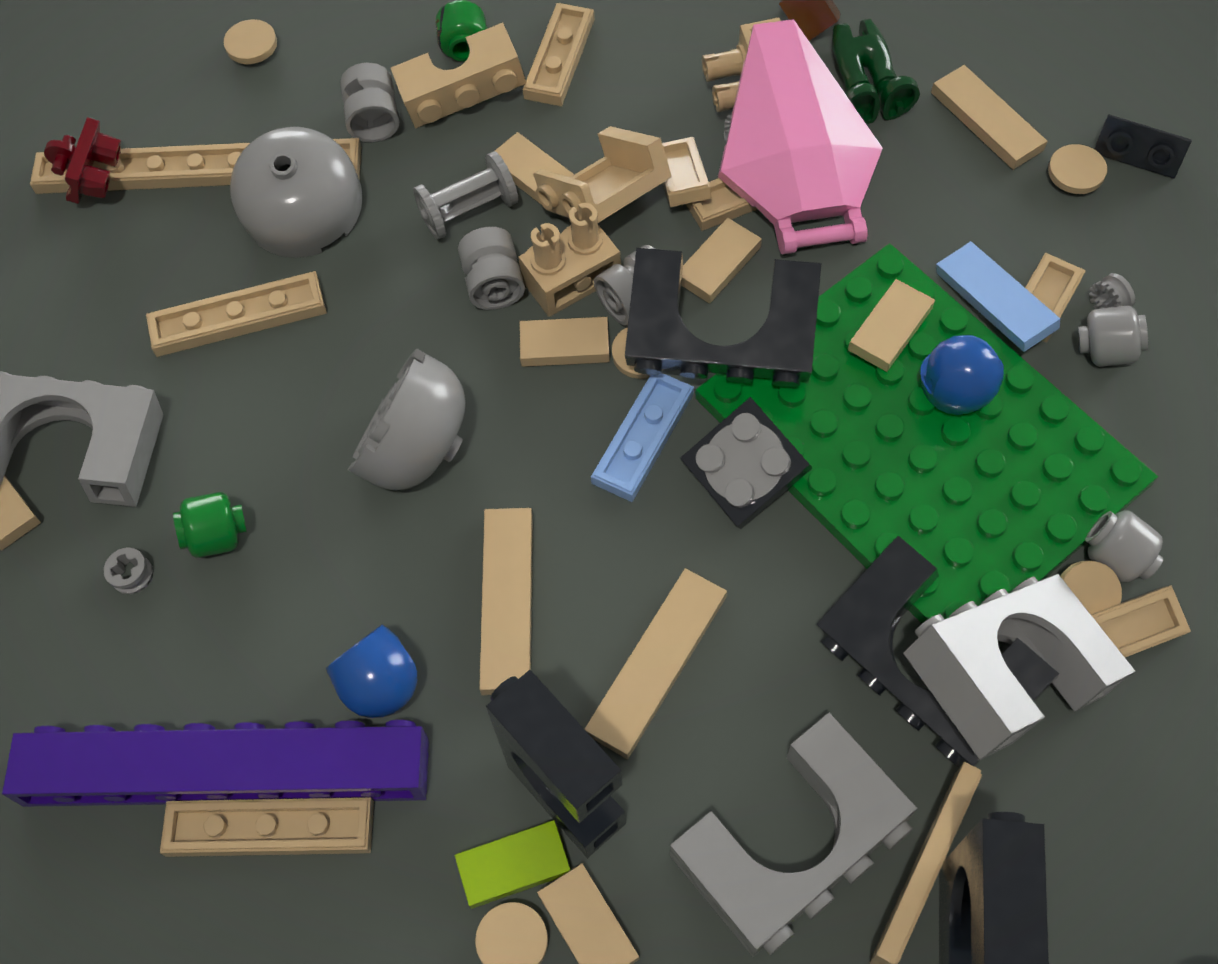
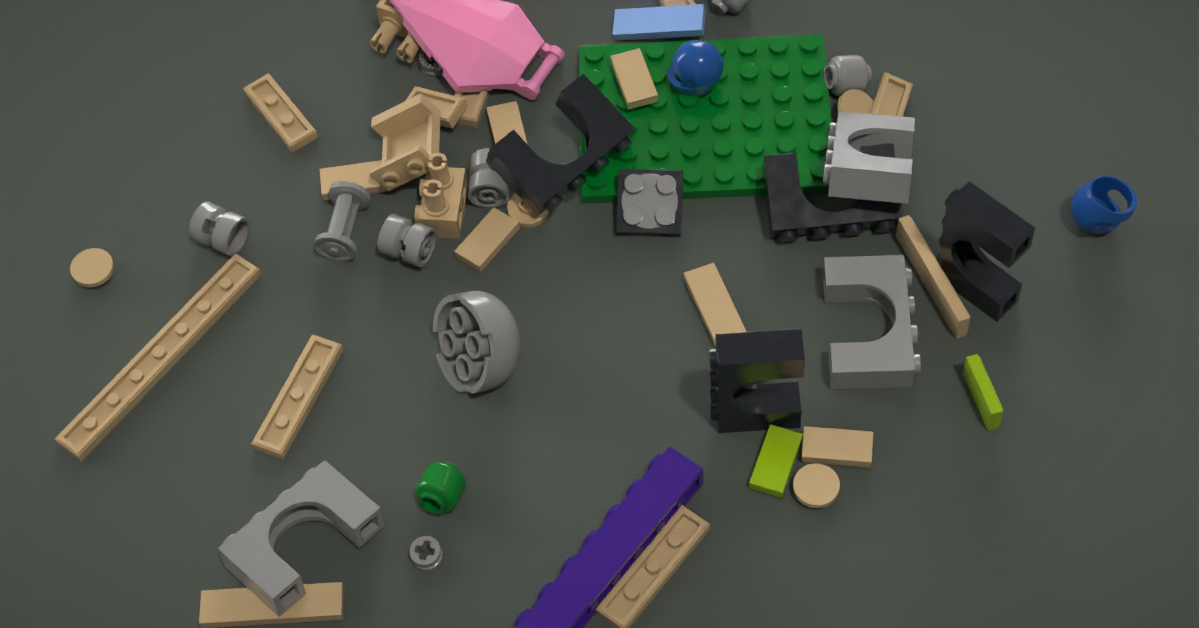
camera: 50 degrees left, 5 degrees down
dark red hips [44,117,121,204] -> none
light grey cylinder [230,127,362,258] -> none
blue helmet [326,624,417,718] -> none
tan arch [391,23,526,128] -> none
green head [435,0,487,61] -> none
tan tile [479,508,533,695] -> none
light blue tile [591,373,694,502] -> none

